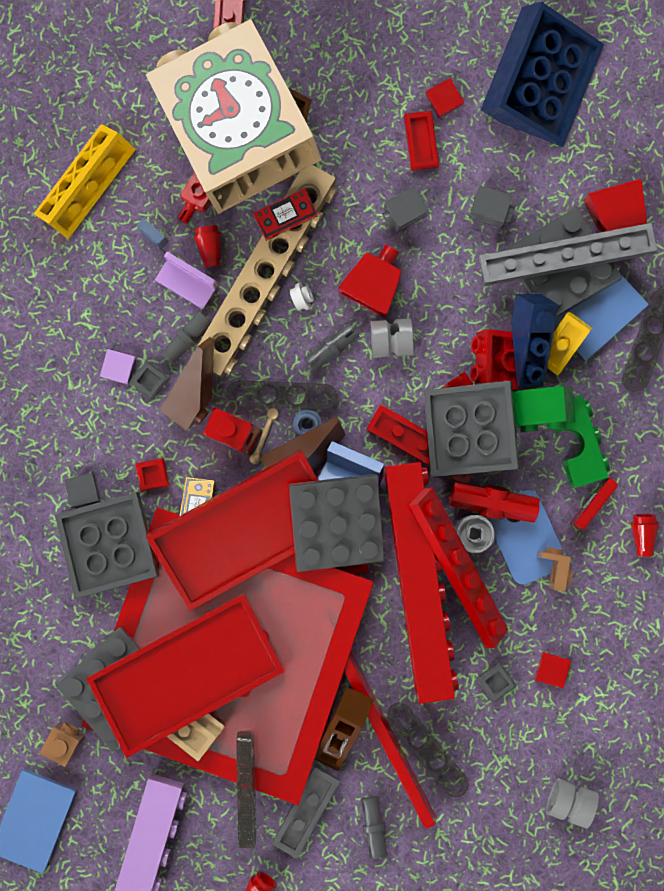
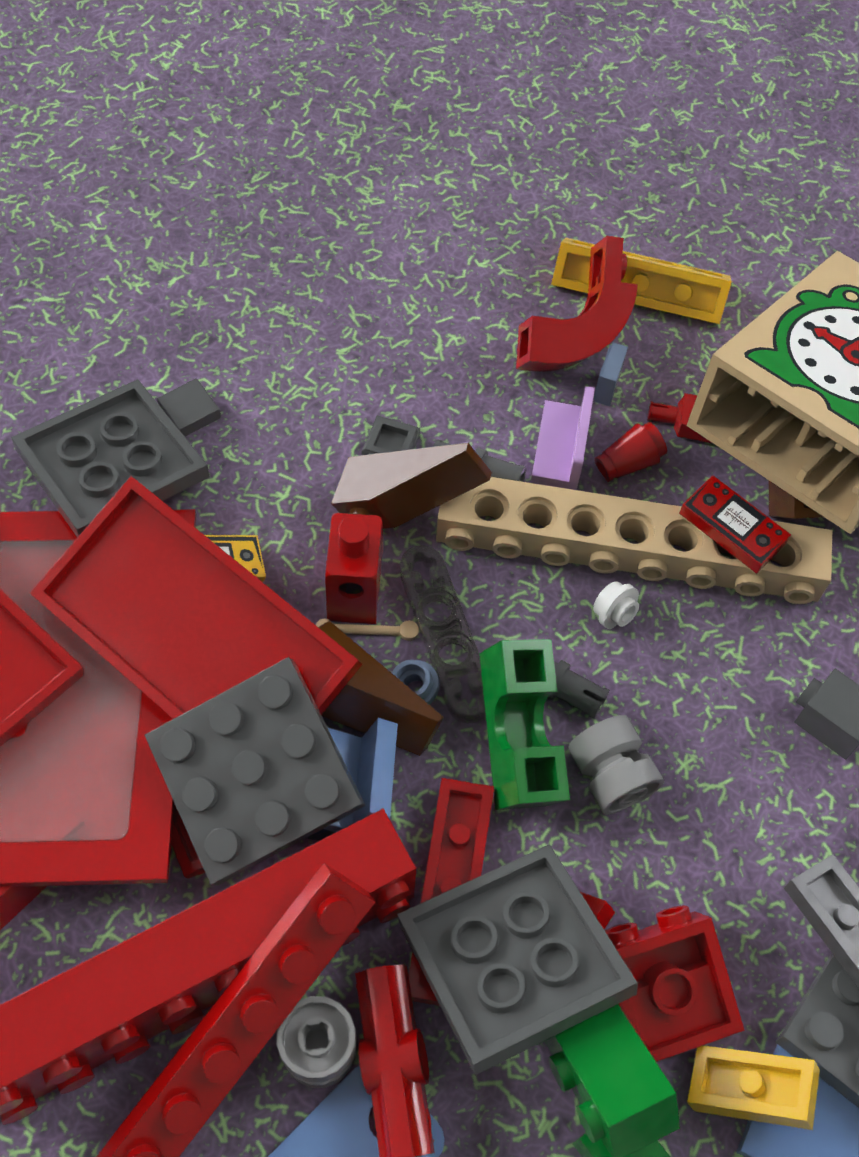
camera: 65 degrees right, 25 degrees down
lavender tile [100,349,136,385] -> none
red tile [135,458,170,492] -> none
red torso [338,245,402,318] -> none
dark blue slope [511,294,559,388] -> none
none -> green arch [479,639,570,810]
none -> red arch [516,236,638,372]

